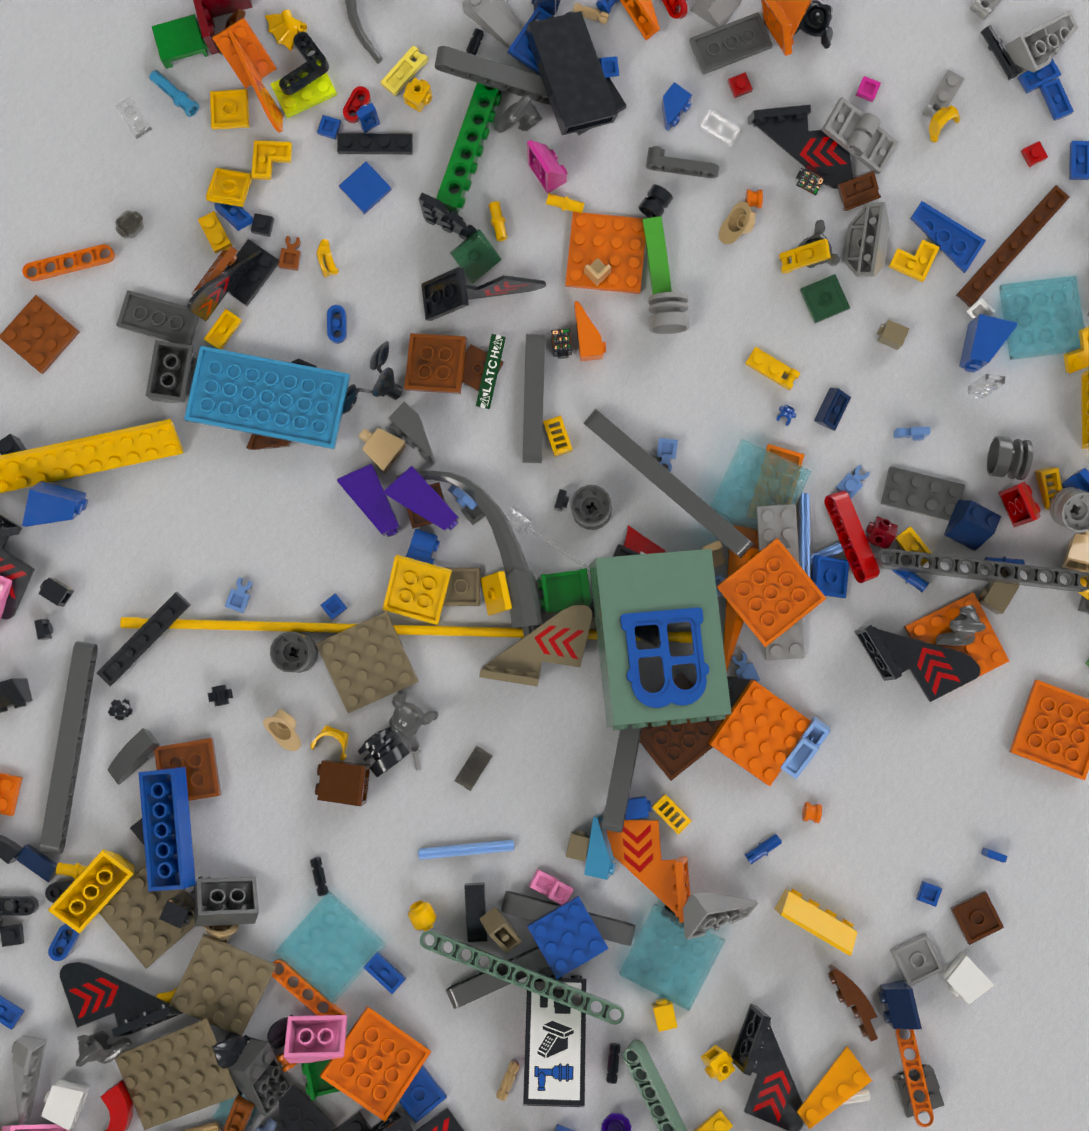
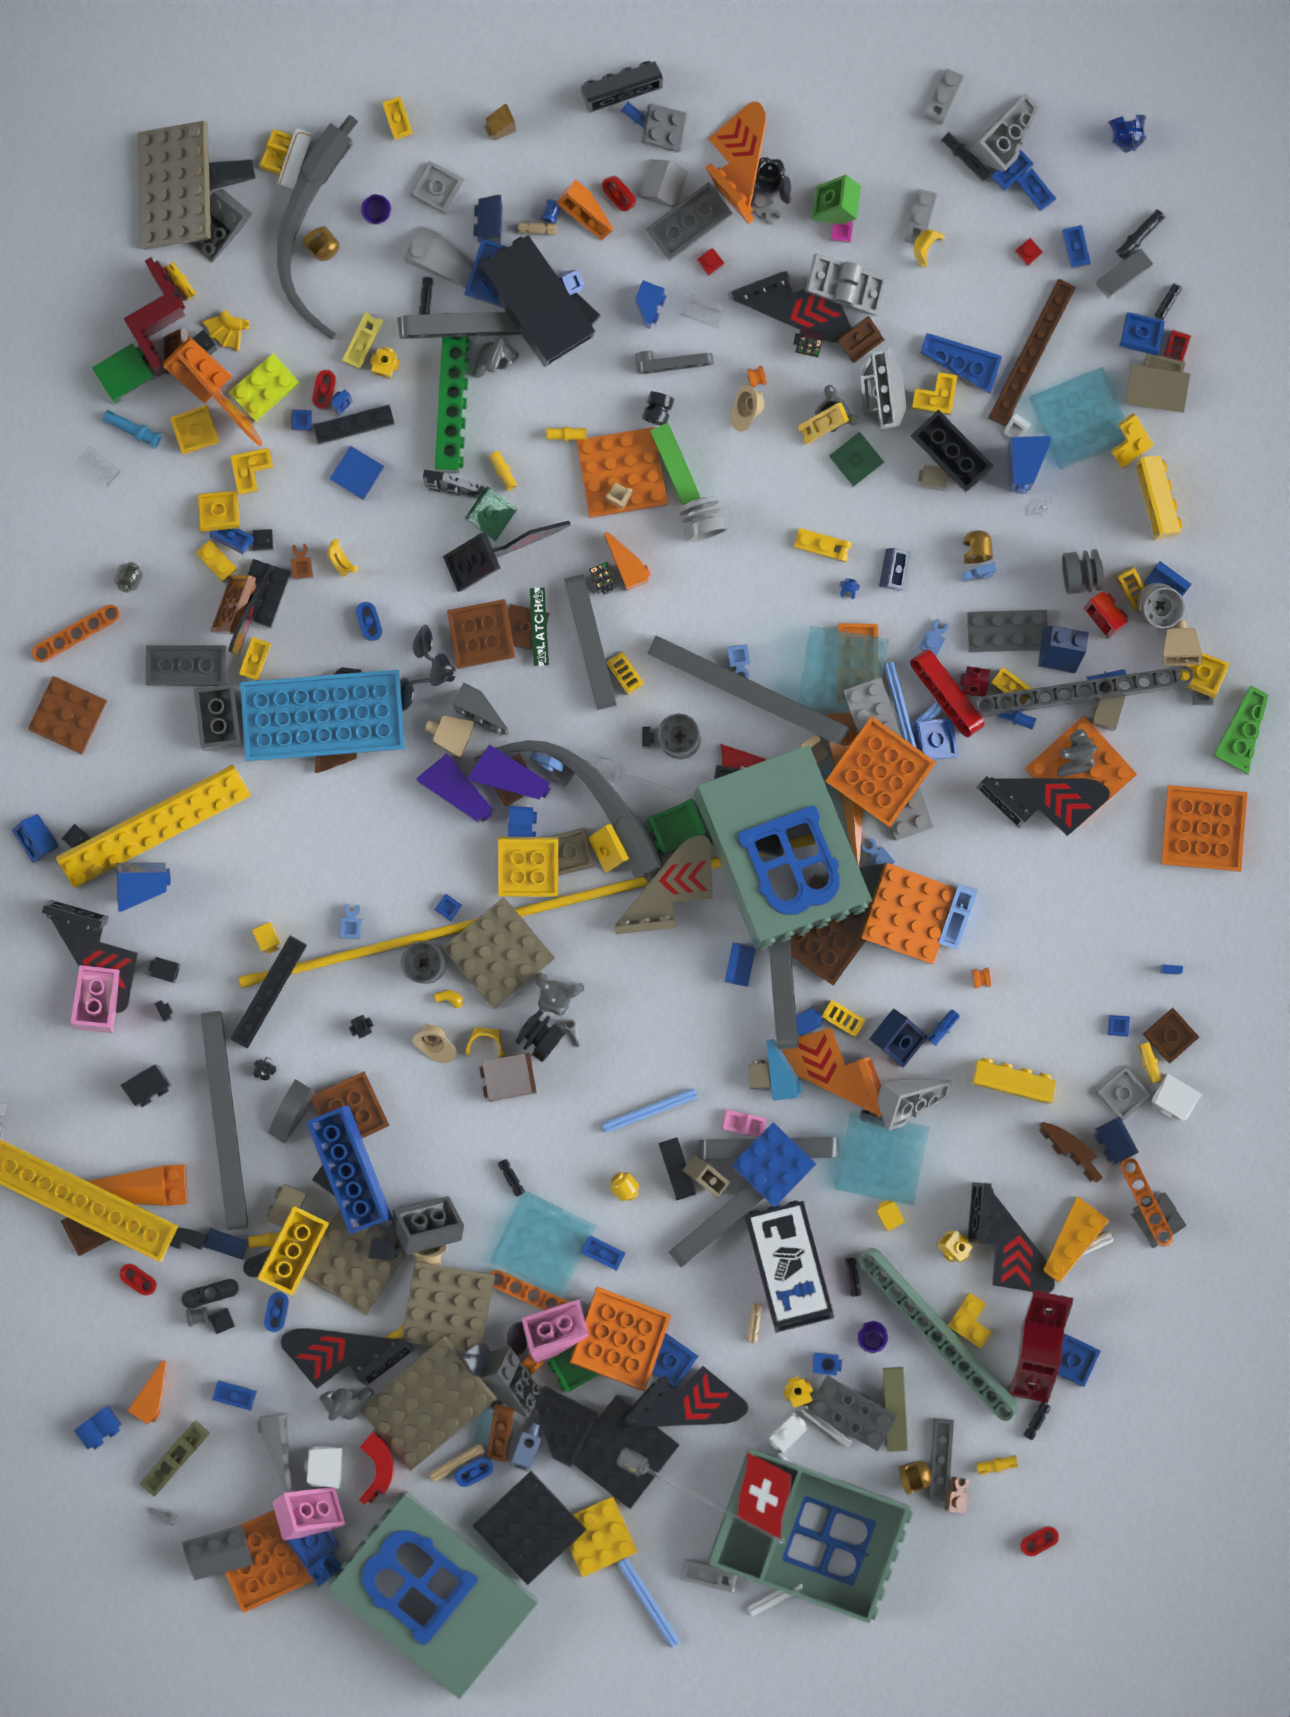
camera: 20 degrees left, 0 degrees up
black beam [279,32,329,95] -> none
sand green beam [420,930,624,1025] -> none
clear smoke slope [454,745,493,791] -> none
dark pink slope [527,140,568,194] -> none
none -> black brick [192,329,218,355]
none -> yellow brick [252,922,282,954]
none -> dark tan brick [266,1184,307,1227]
none -> yellow arm [434,989,463,1008]
none -> blue panel [725,942,756,987]
none -> light grey plate [750,191,781,225]
none -> bright green slope [812,174,861,225]
none -> dark blue slope [869,1008,928,1068]
none -> black slope [910,409,994,493]
none -> pearl gold helmet [963,530,993,564]
none -> yellow pin [1138,1042,1163,1084]

